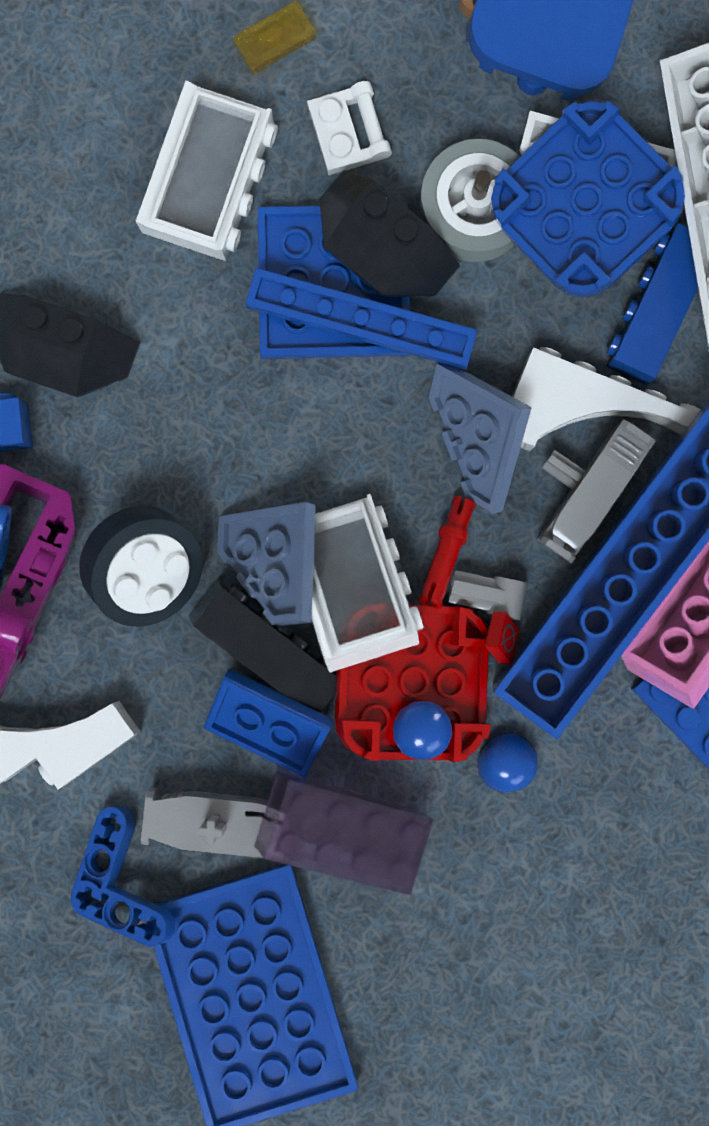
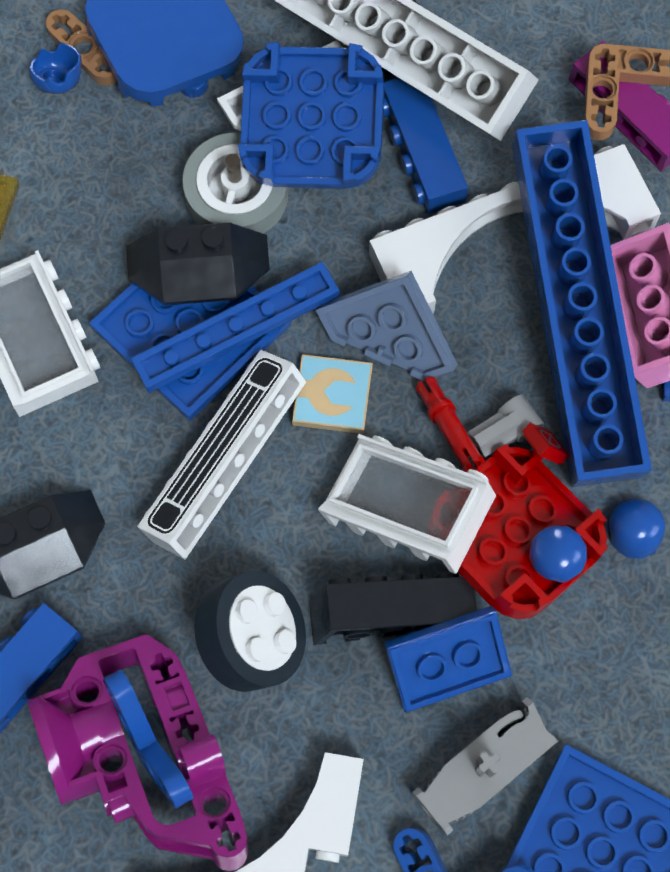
camera: 45 degrees left, 15 degrees down
sand blue plate [217,502,316,625] -> none
clear purple brick [254,770,434,896] -> none
white plate [307,81,392,176] -> none
light grey piece [536,420,656,564] -> none
none -> white brick [137,350,306,560]
none -> tile [292,354,373,434]

